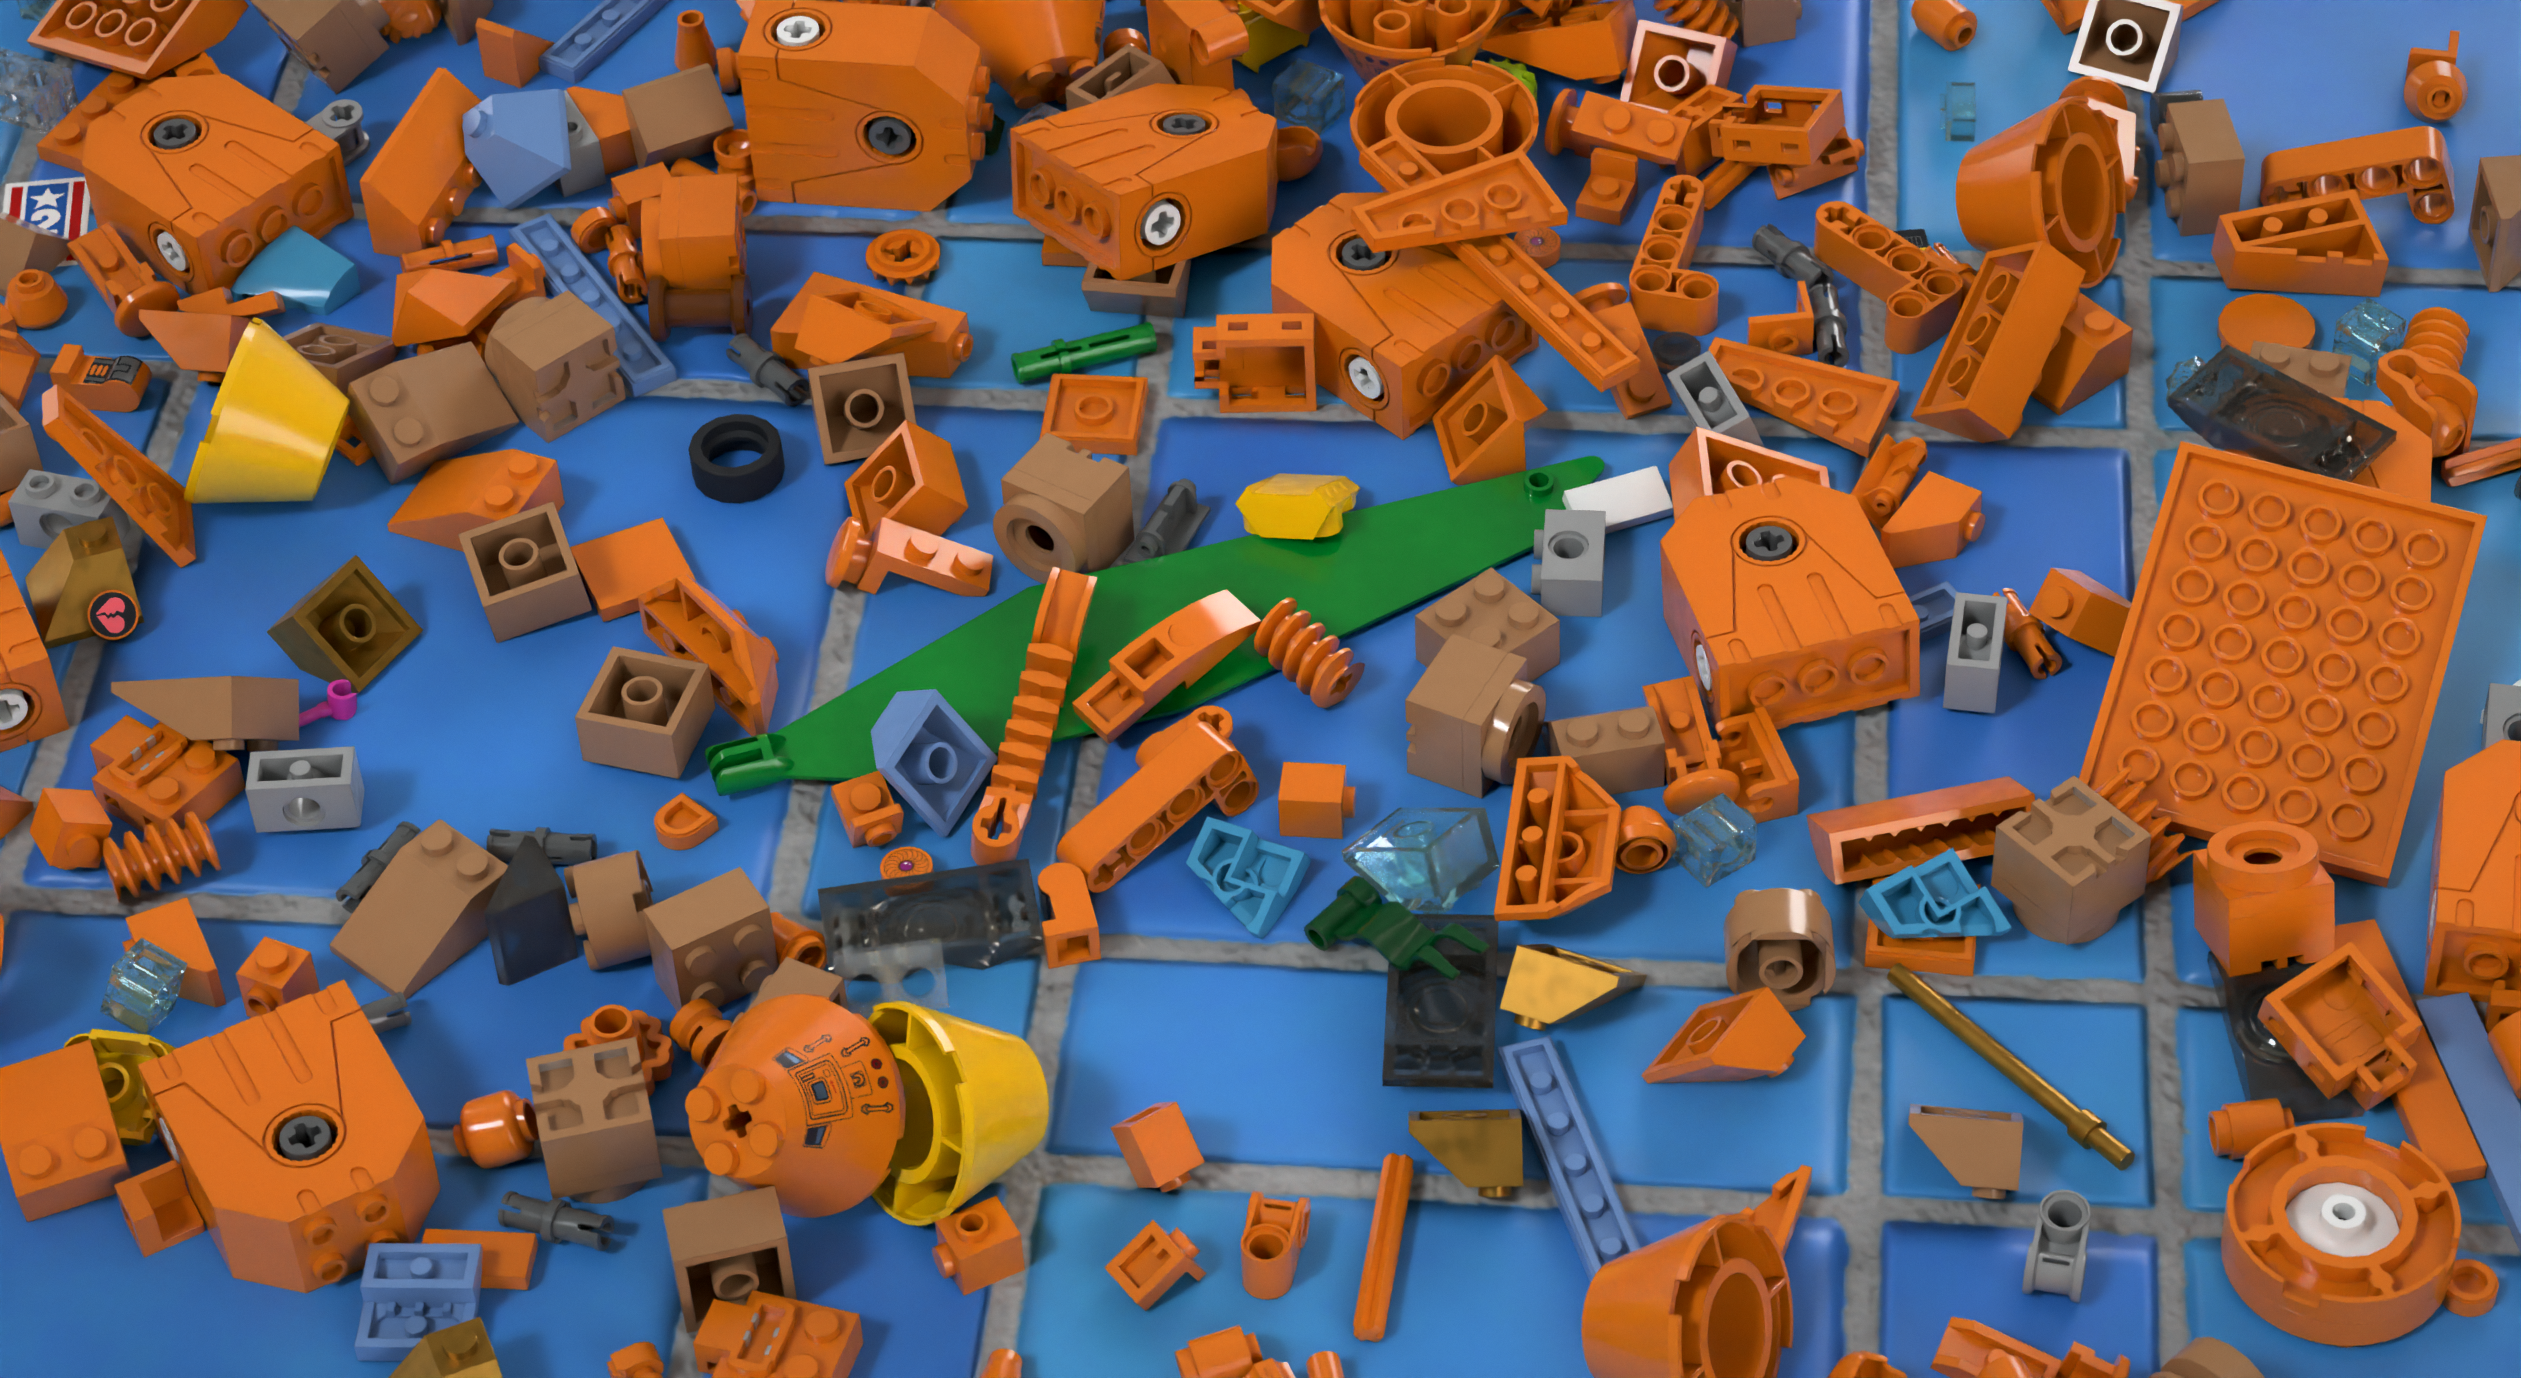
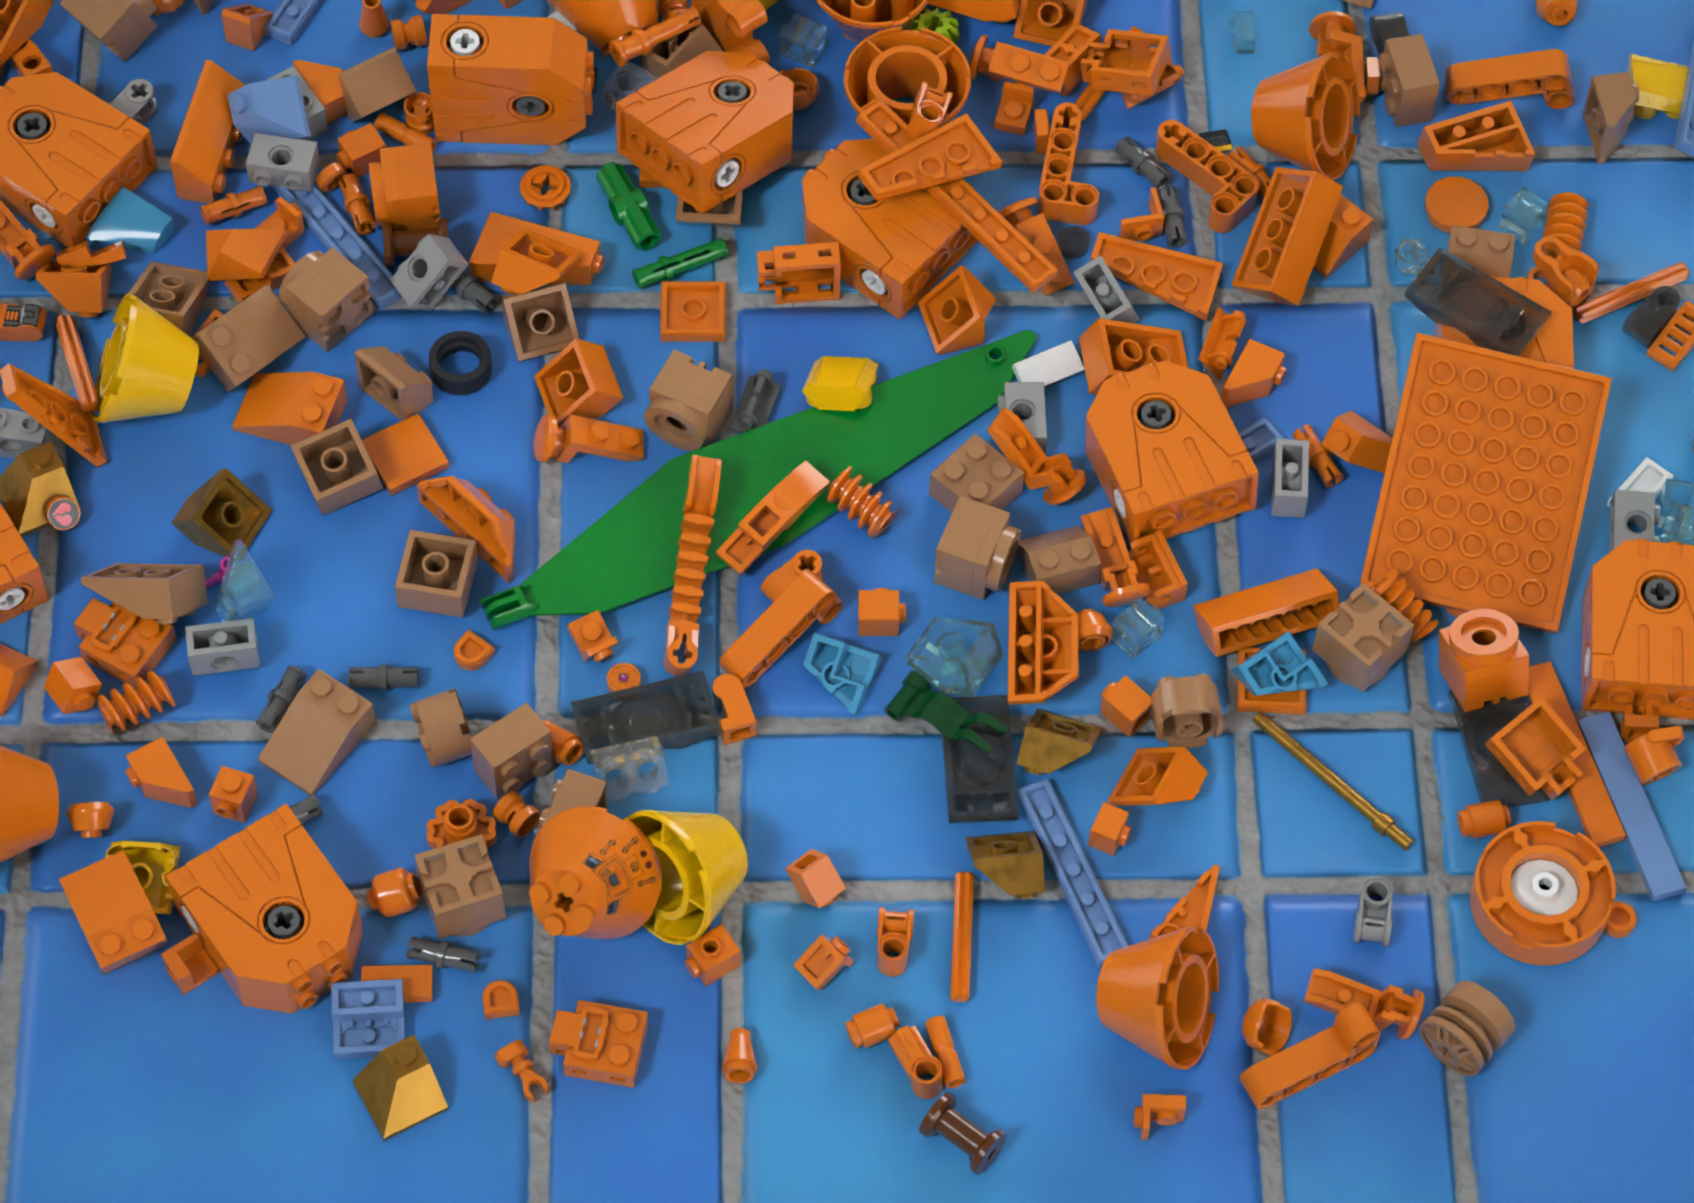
camera: 10 degrees left, 15 degrees up
clear light blue brick [100,938,187,1035] -> none
clear smoke slope [484,835,579,986] -> none
medium nougat brick [662,1185,797,1333] -> none
medium blue slope [871,689,998,837] -> none
medium nougat slope [1908,1104,2023,1199] -> none
none -> orange axle [56,314,99,412]
none -> orange cone [66,802,114,838]
none -> clear light blue slope [216,538,275,622]
none -> light grey brick [246,133,320,191]
none -> medium nougat slope [354,346,434,421]
none -> light grey brick [390,234,469,311]
none -> orange tile [482,980,520,1020]
none -> green piece [596,162,662,252]
none -> orange pin [608,6,701,67]
none -> orange piece [907,81,953,140]
none -> orange piece [987,408,1087,505]
none -> orange tile [1033,109,1049,154]
none -> orange plate [1088,802,1132,856]
none -> orange brick [1100,675,1153,738]
none -> orange tile [1365,57,1380,95]

